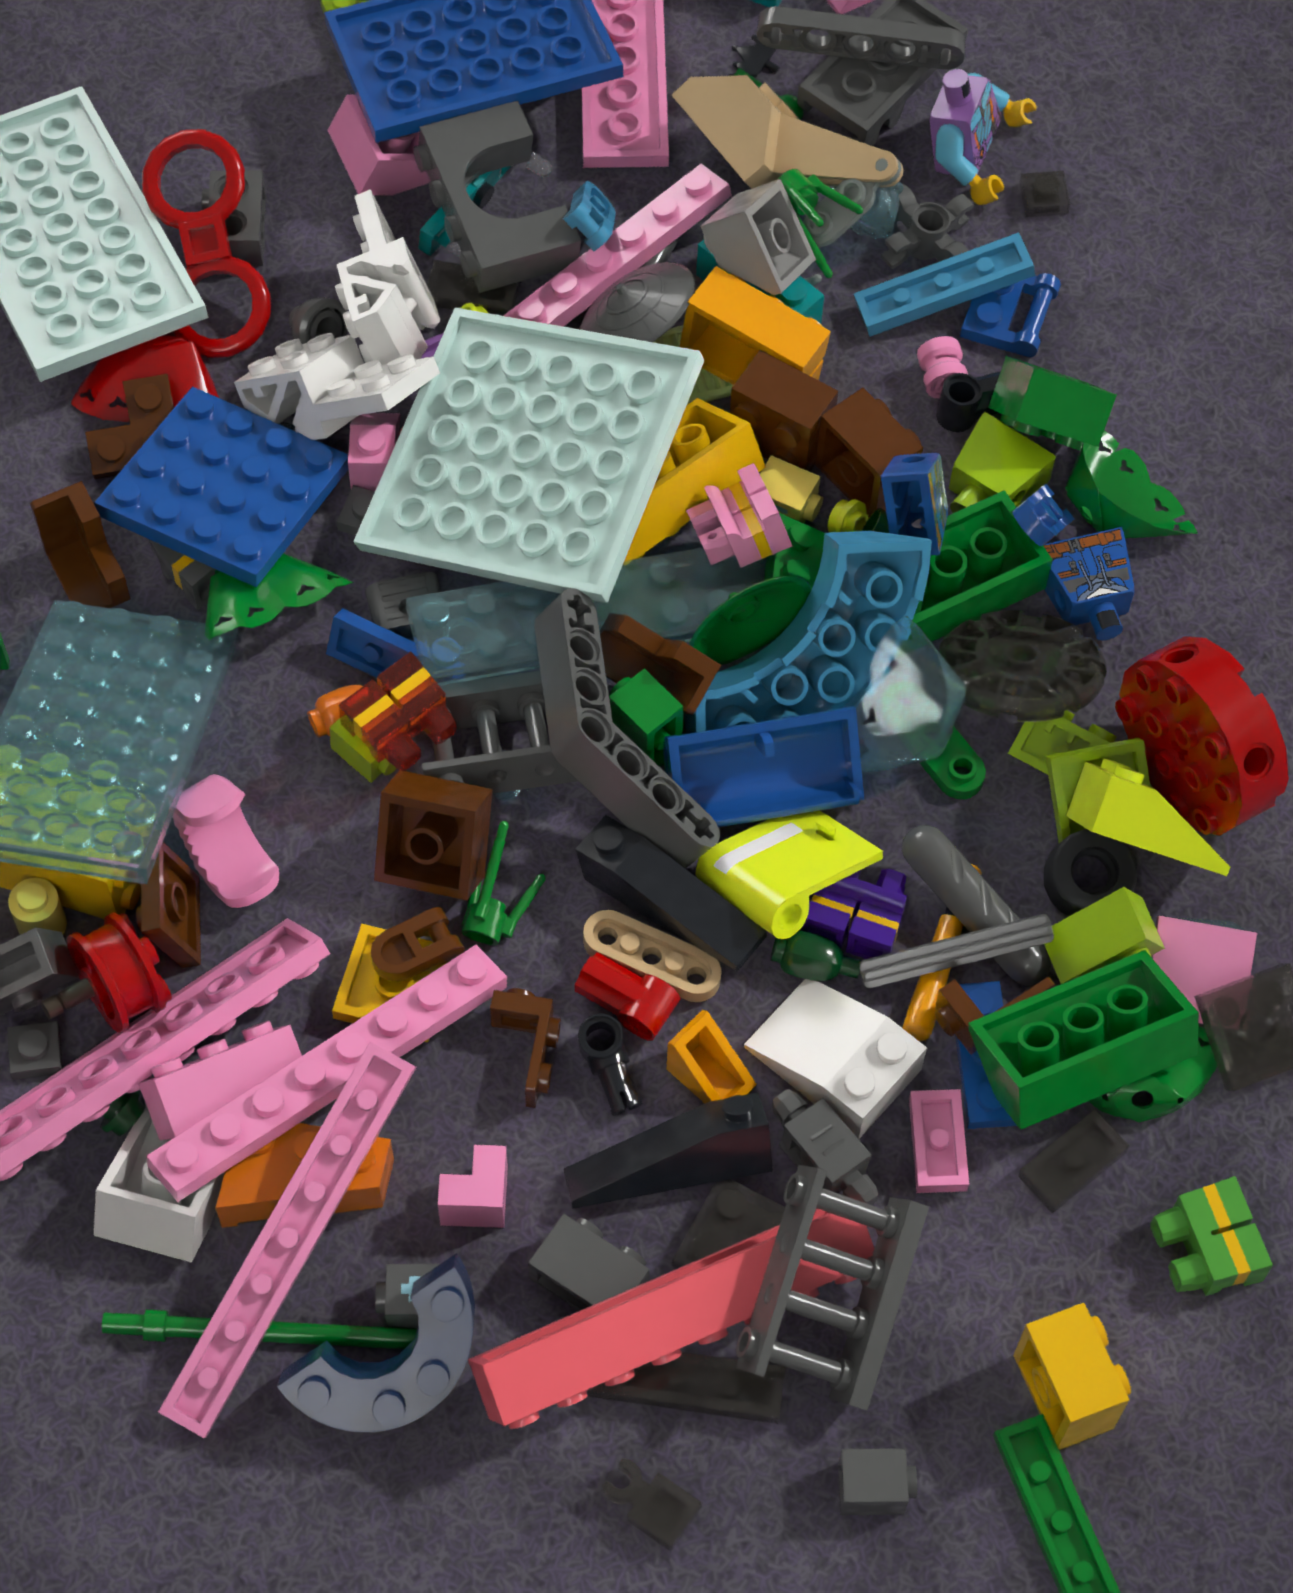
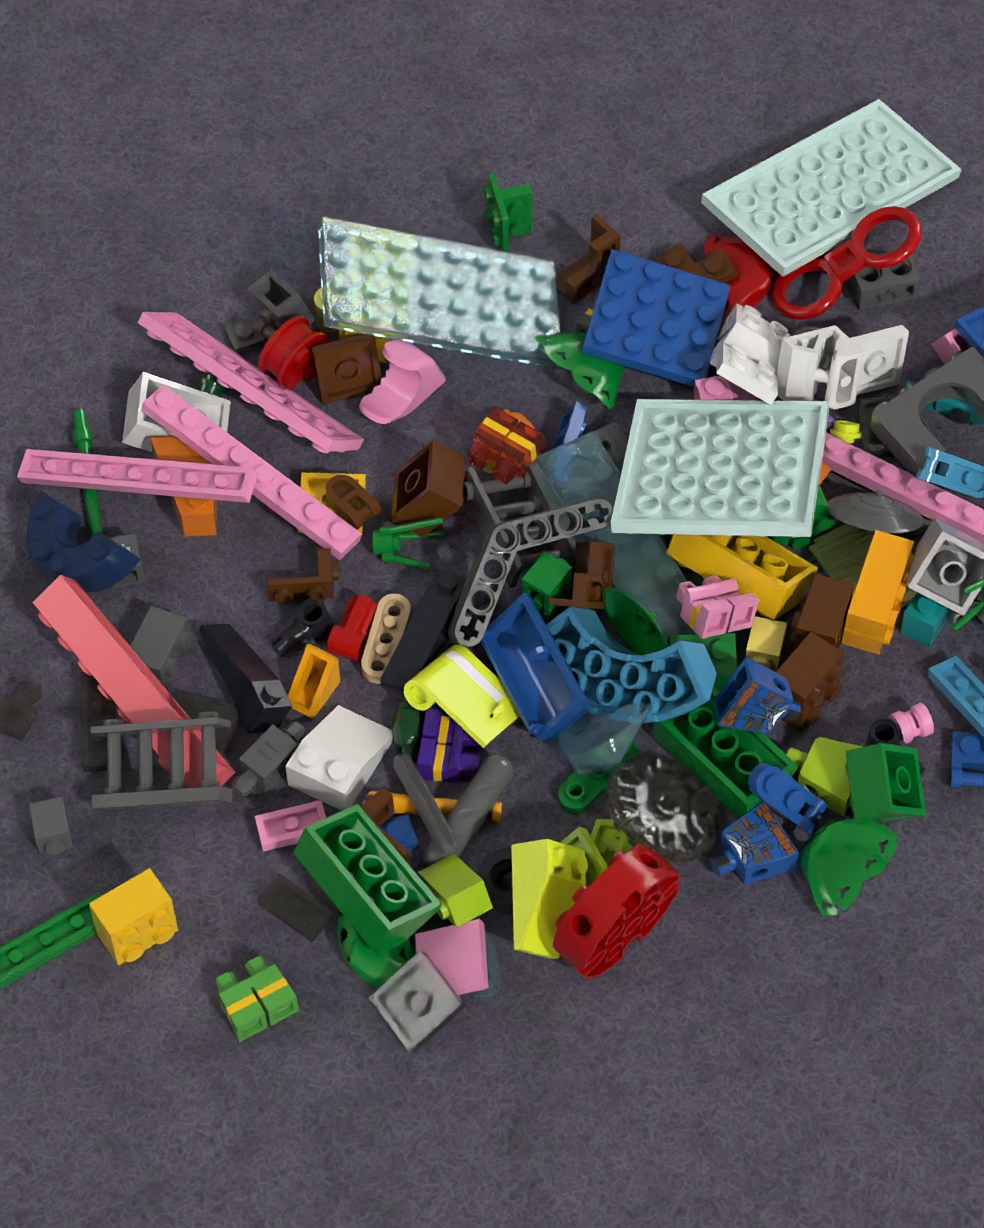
camera: 80 degrees right, 5 degrees down
bright pink brick [138,1020,302,1140] -> none
bright pink piece [438,1145,508,1228] -> none

